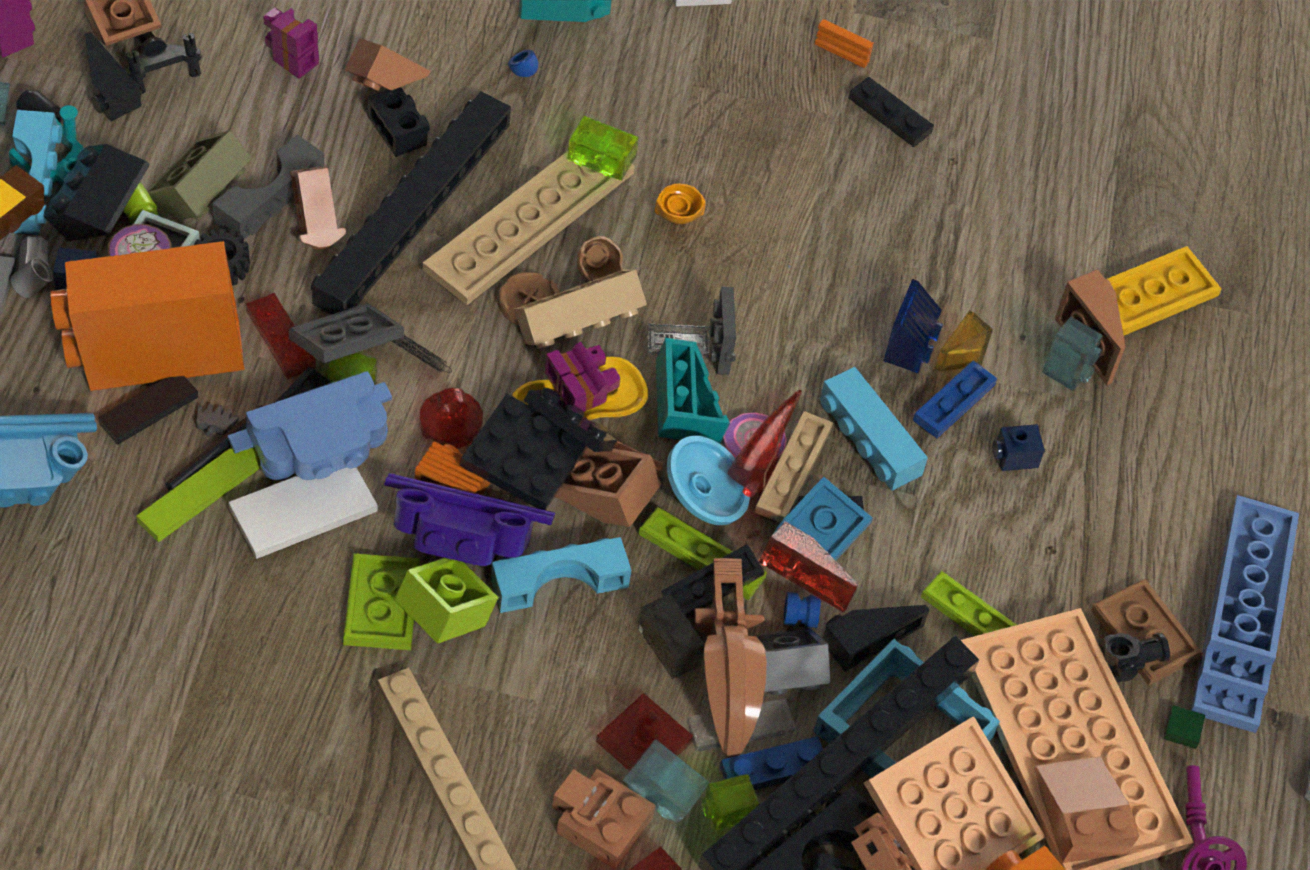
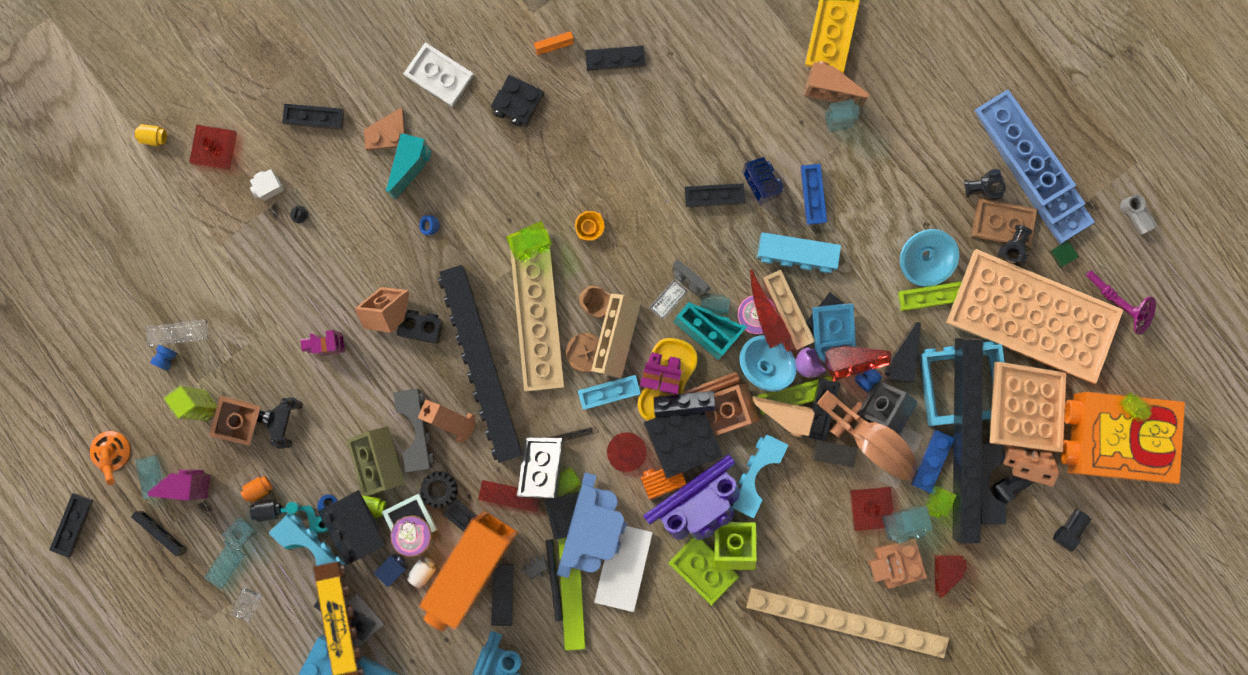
camera: 40 degrees left, 30 degrees up
light grey piece [11,236,54,298] -> none
black slope [85,32,141,122] -> none
clear yellow slope [935,310,993,371] -> none
dark blue brick [992,424,1045,471] -> none
nougat slope [1034,757,1139,863] -> none
none -> orange brick [241,475,273,503]
none -> black plate [491,75,544,127]
none -> medium azure plate [578,375,641,410]
none -> black plate [684,183,745,207]
none -> clear light blue brick [701,293,730,315]
none -> light nougat slope [752,396,814,437]
none -> medium lavender hair [795,347,826,378]
none -> medium azure dish [900,229,959,287]
none -> black connector [964,169,1006,199]

